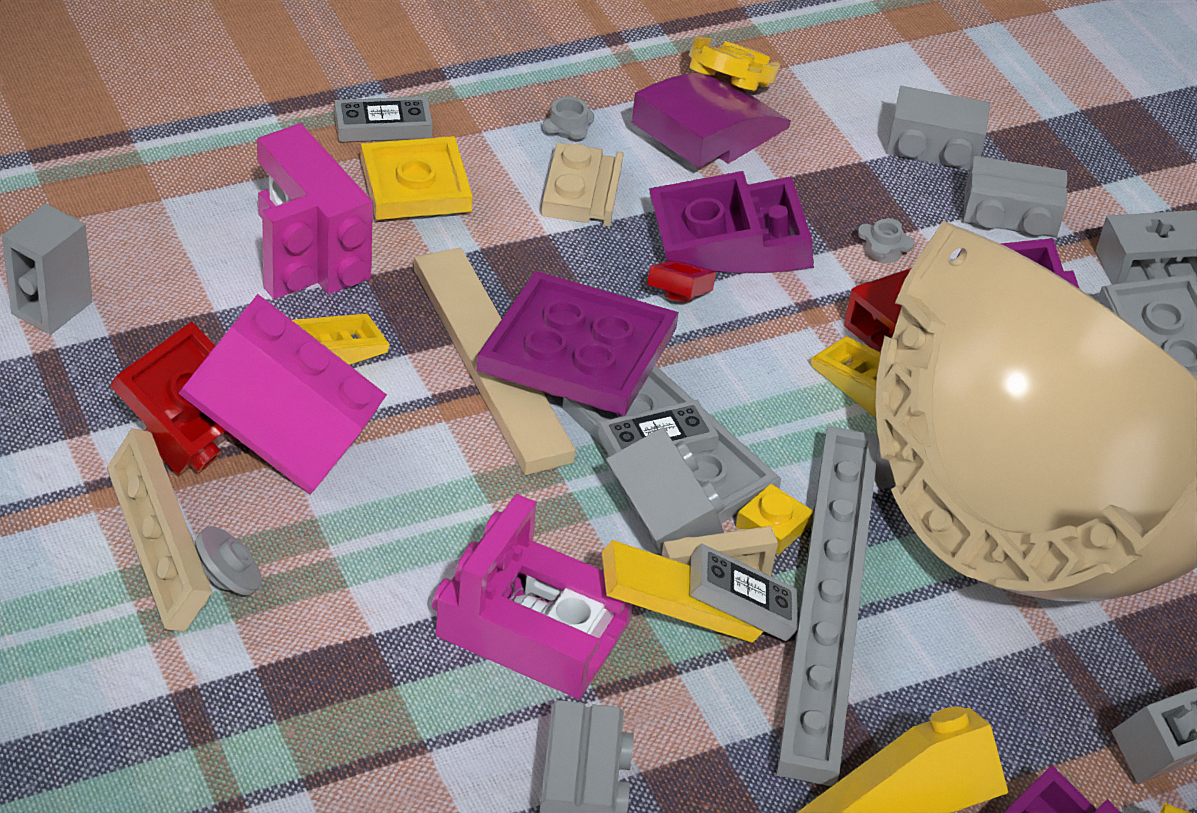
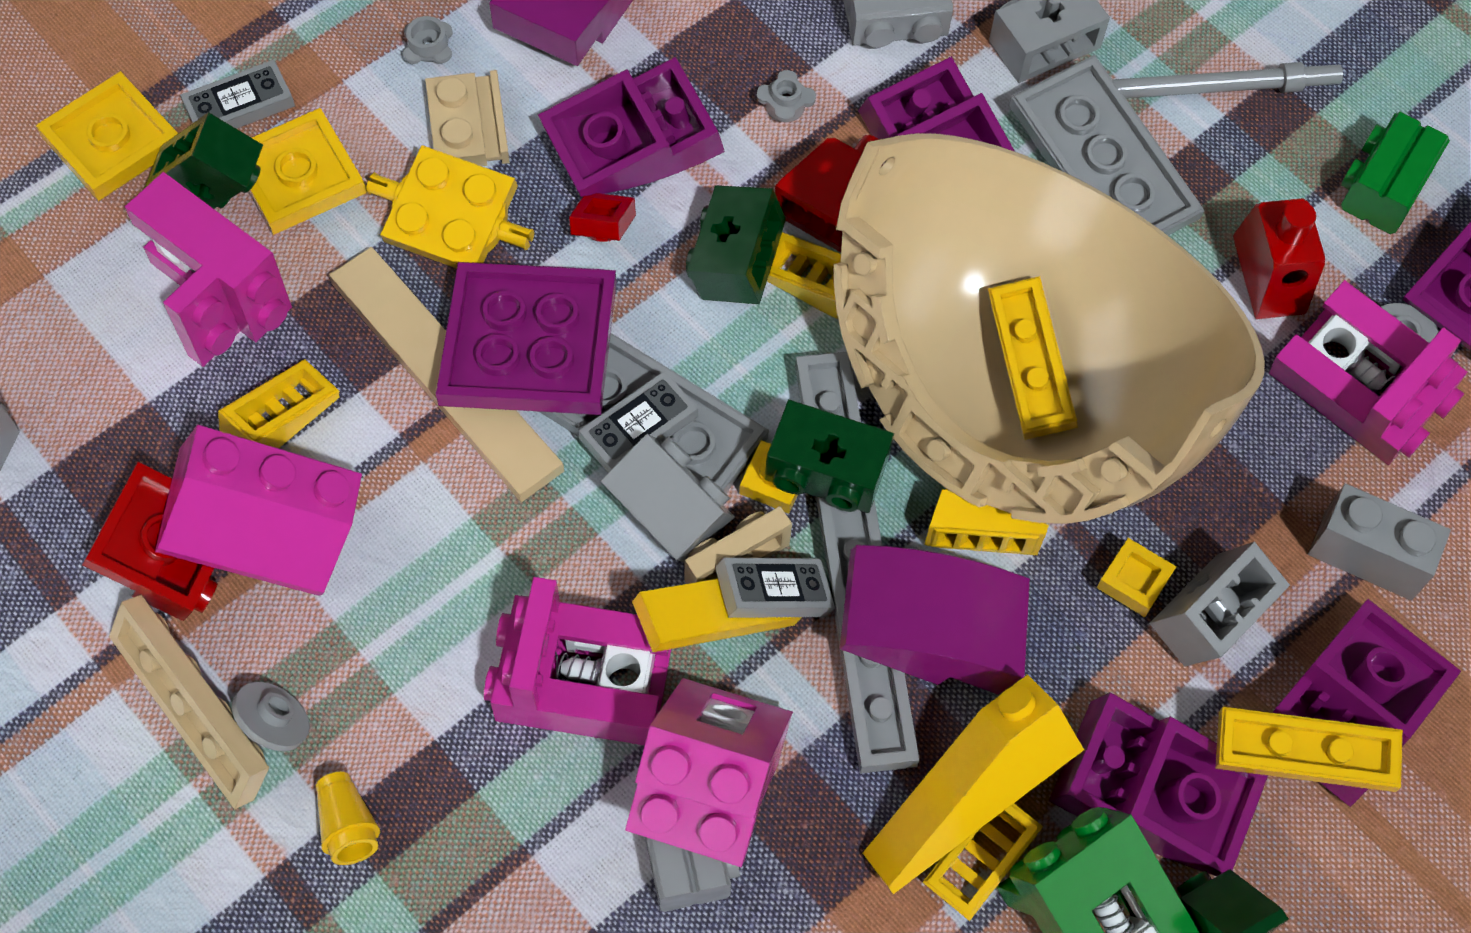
camera: 15 degrees left, 20 degrees up
none -> yellow plate [35,71,178,201]
none -> dark green brick [144,112,263,209]
none -> yellow cone [315,771,380,865]
none -> yellow plate [366,145,534,269]
none -> dark pink brick [625,678,793,868]
none -> dark green brick [686,185,786,304]
none -> dark green brick [765,399,894,513]
none -> magenta slope [840,545,1030,695]
none -> yellow slope [924,489,1049,555]
none -> yellow tile [988,276,1078,440]
none -> yellow plate [1097,538,1177,617]

